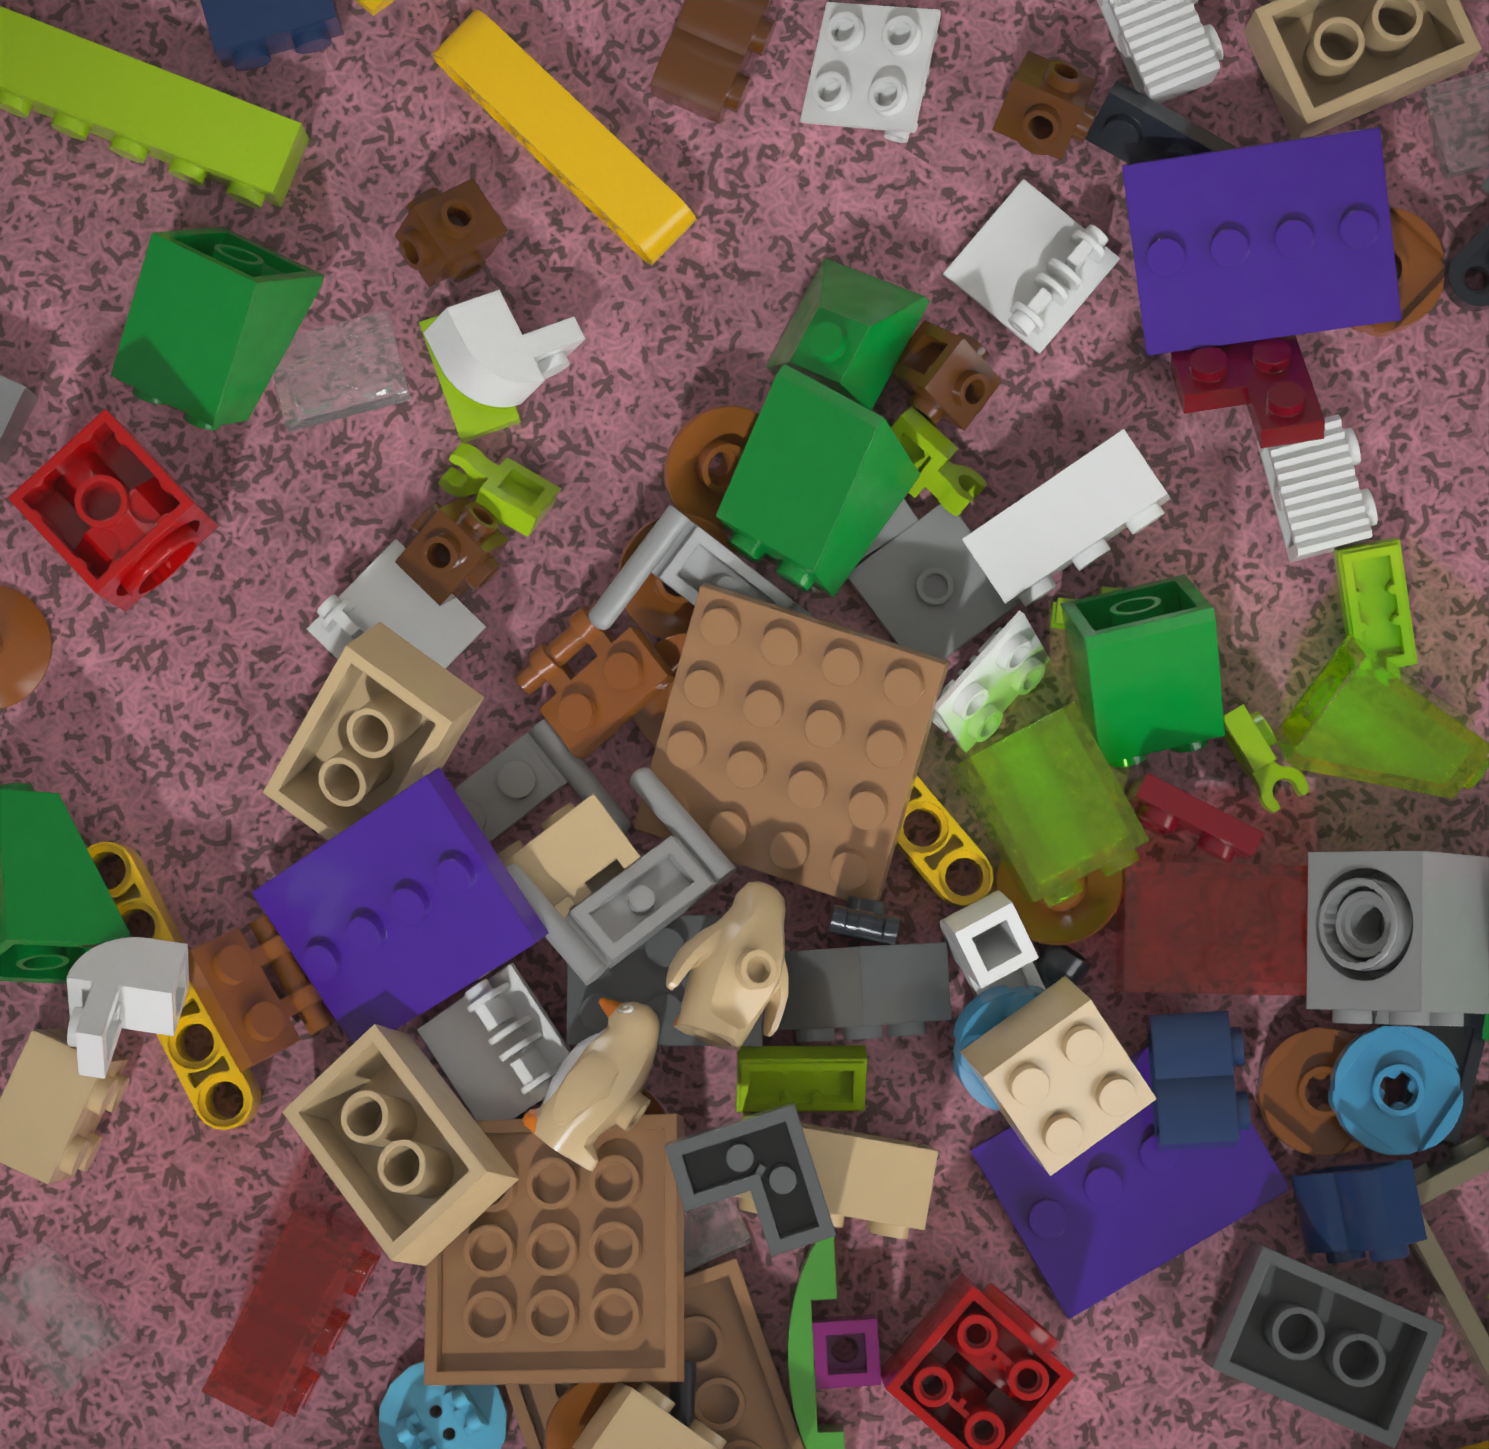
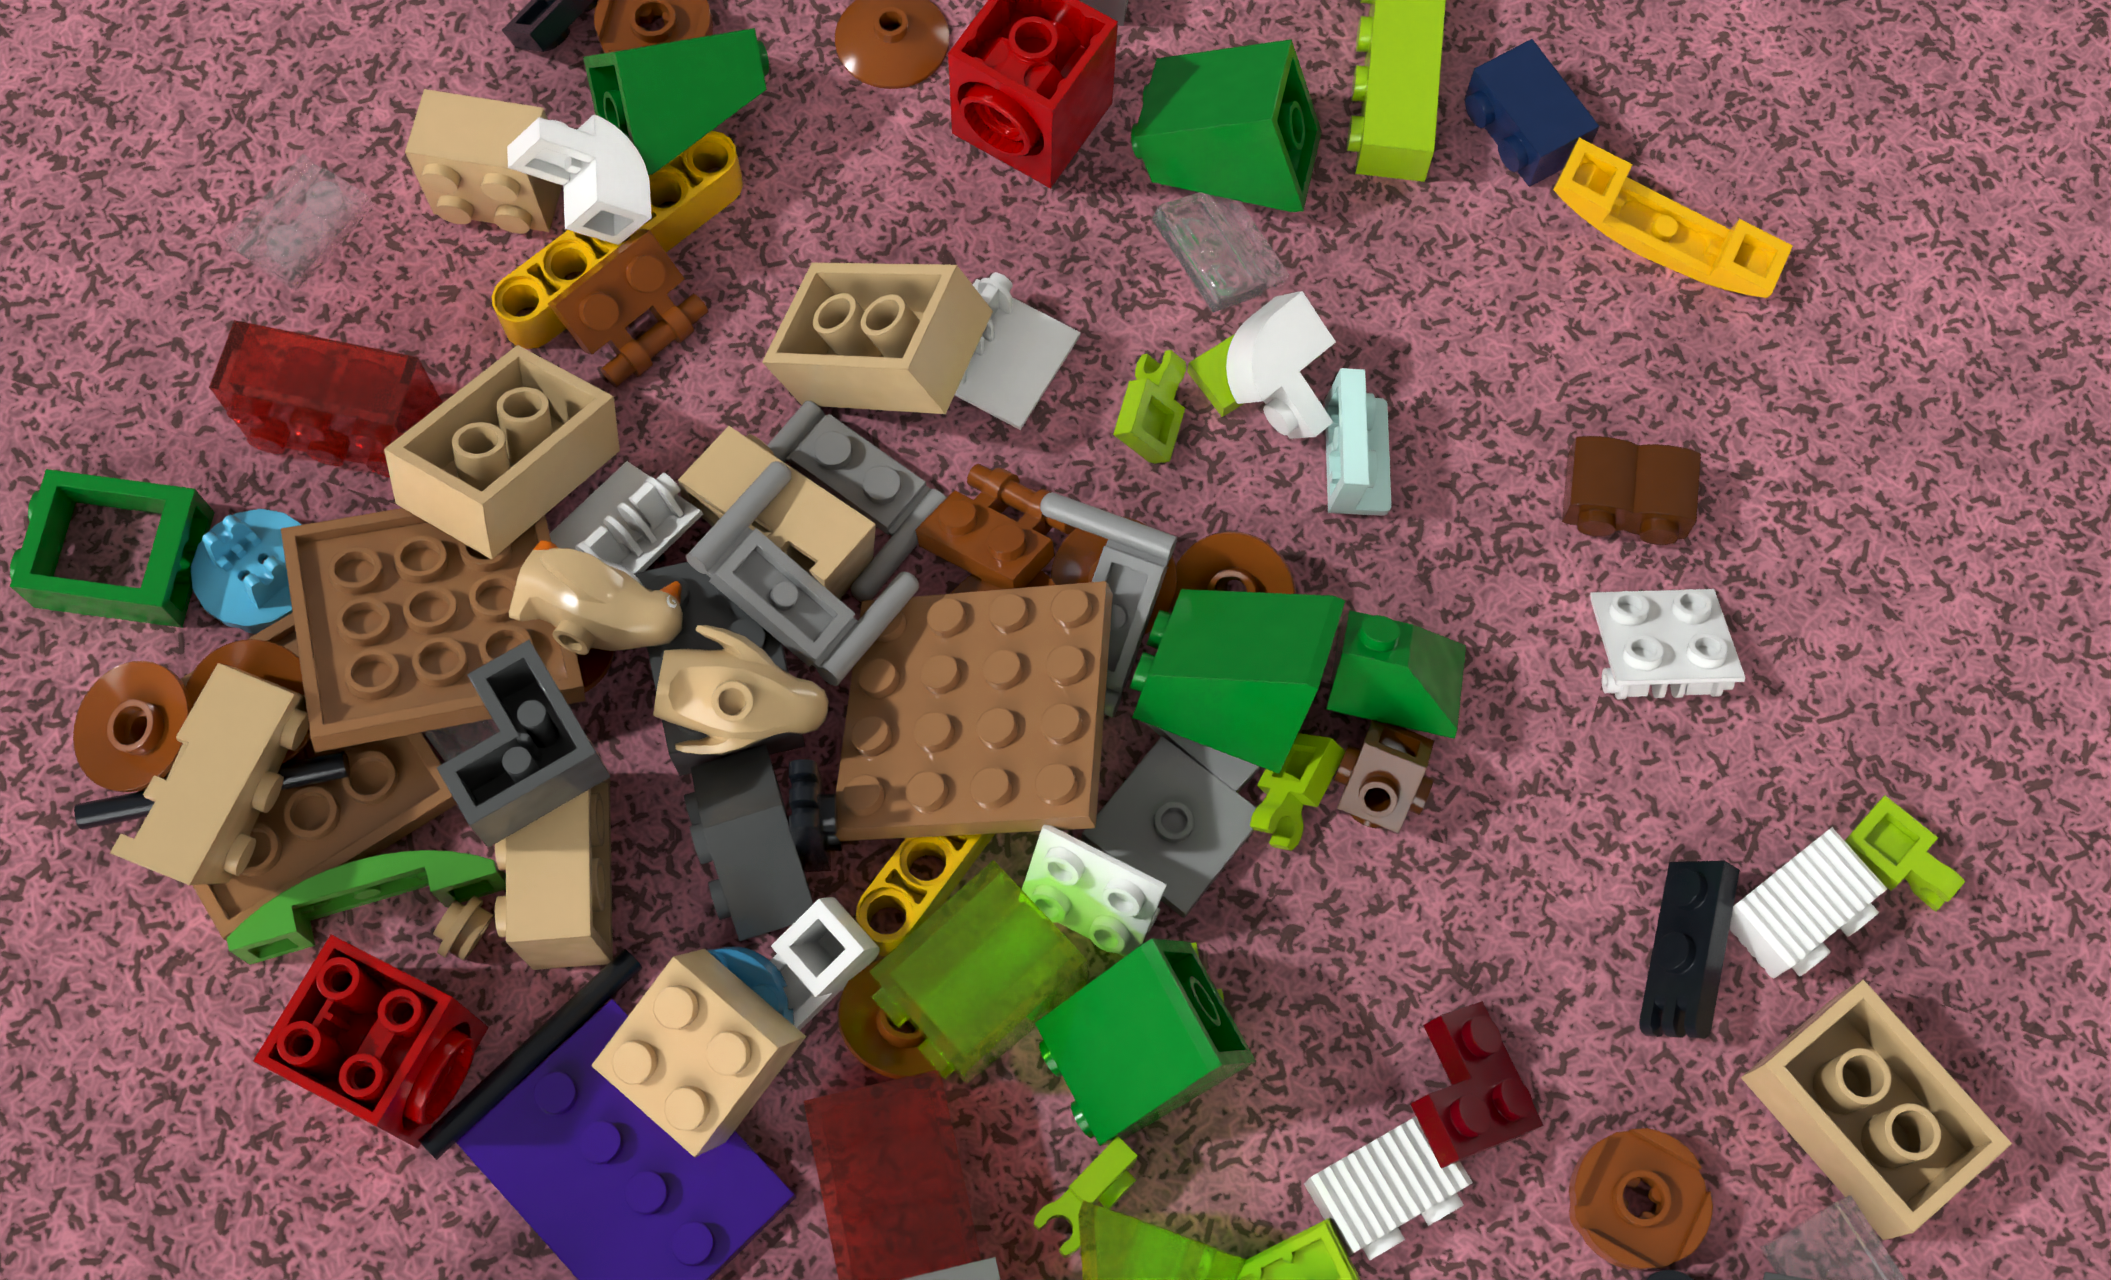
camera: 75 degrees right, 15 degrees down
dark purple plate [252,767,549,1044] -> none
reddish brown brick [395,178,508,287] -> none
reddish brown brick [395,496,510,606] -> none
yellow beam [432,9,697,265] -> none
lime plate [735,1045,867,1112] -> none
magenta plate [812,1314,881,1389] -> none
white hinge [943,179,1120,354] -> none
white wedge [962,429,1171,607] -> none
reddish brown brick [992,50,1099,160] -> none
black hinge [1036,944,1092,988] -> none
dark red plate [1121,772,1265,864] -> none
dark purple plate [1122,126,1402,356] -> none
dark blue brick [1146,1011,1250,1151] -> none
none -> black bar [418,949,642,1160]
none -> tan plate [433,895,494,961]
none -> light aqua bracket [1325,368,1391,516]

